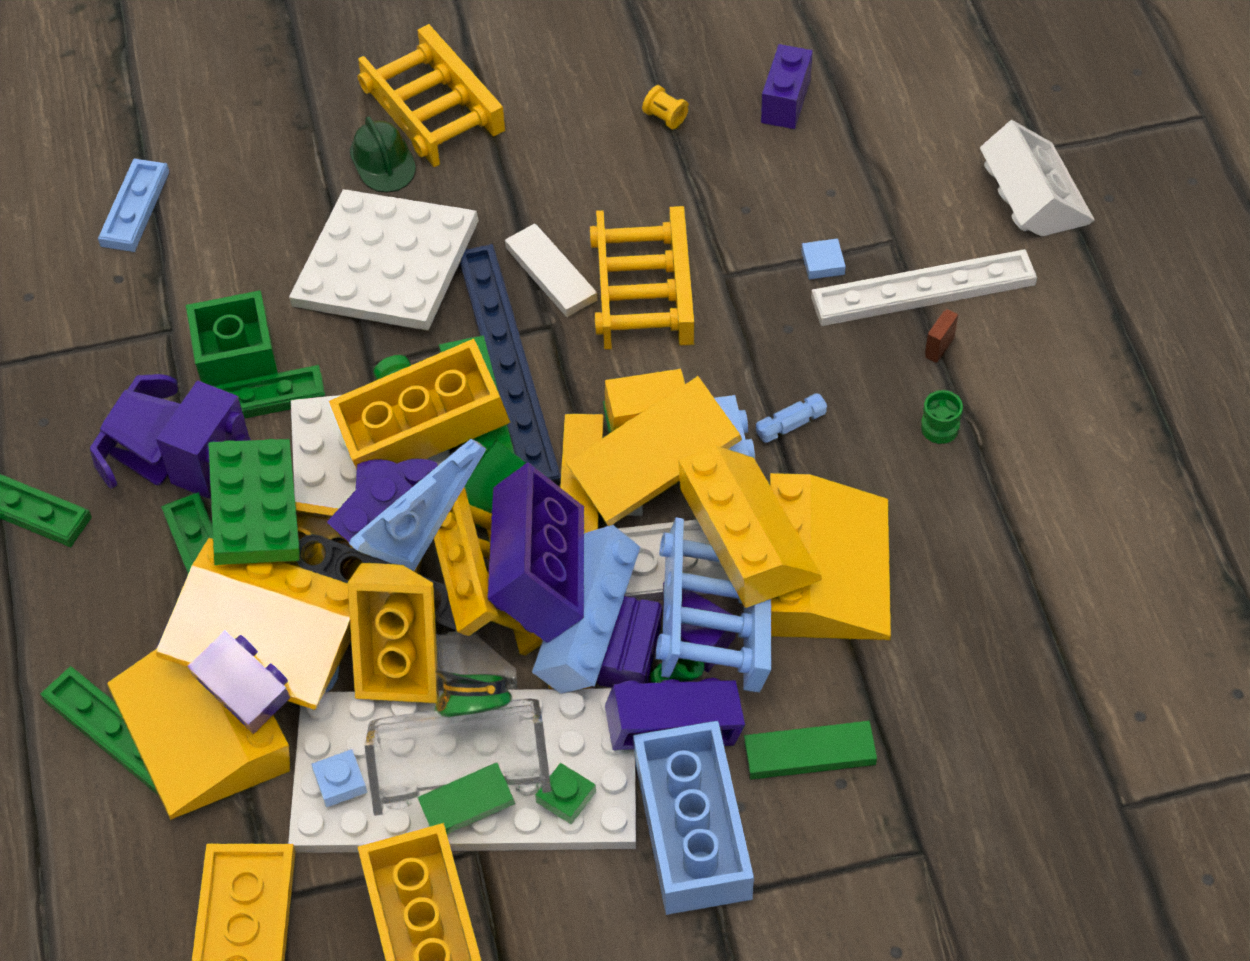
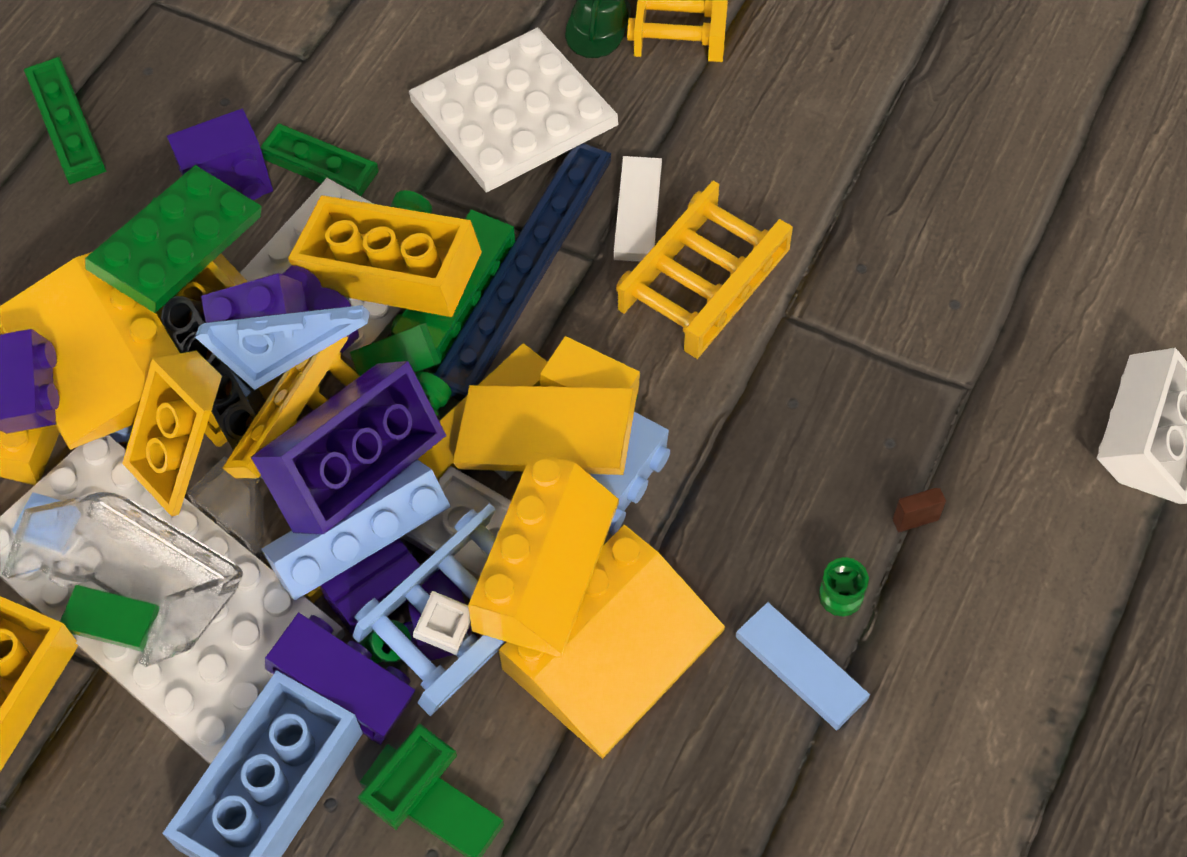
camera: 40 degrees right, 5 degrees up
dark purple piece [90,374,180,489] -> none
green brick [186,290,278,386] -> none
piece [435,670,512,717] -> none
green plate [535,762,596,824] -> none
yellow bush [642,85,689,130] -> none
light blue axle [755,393,827,443] -> none
dark purple brick [761,44,813,129] -> none
light blue tile [801,238,846,280] -> none
white tile [811,249,1037,326] -> none
none -> green tile [357,723,457,830]
none -> white tile [413,591,471,655]
none -> light blue tile [736,602,870,731]

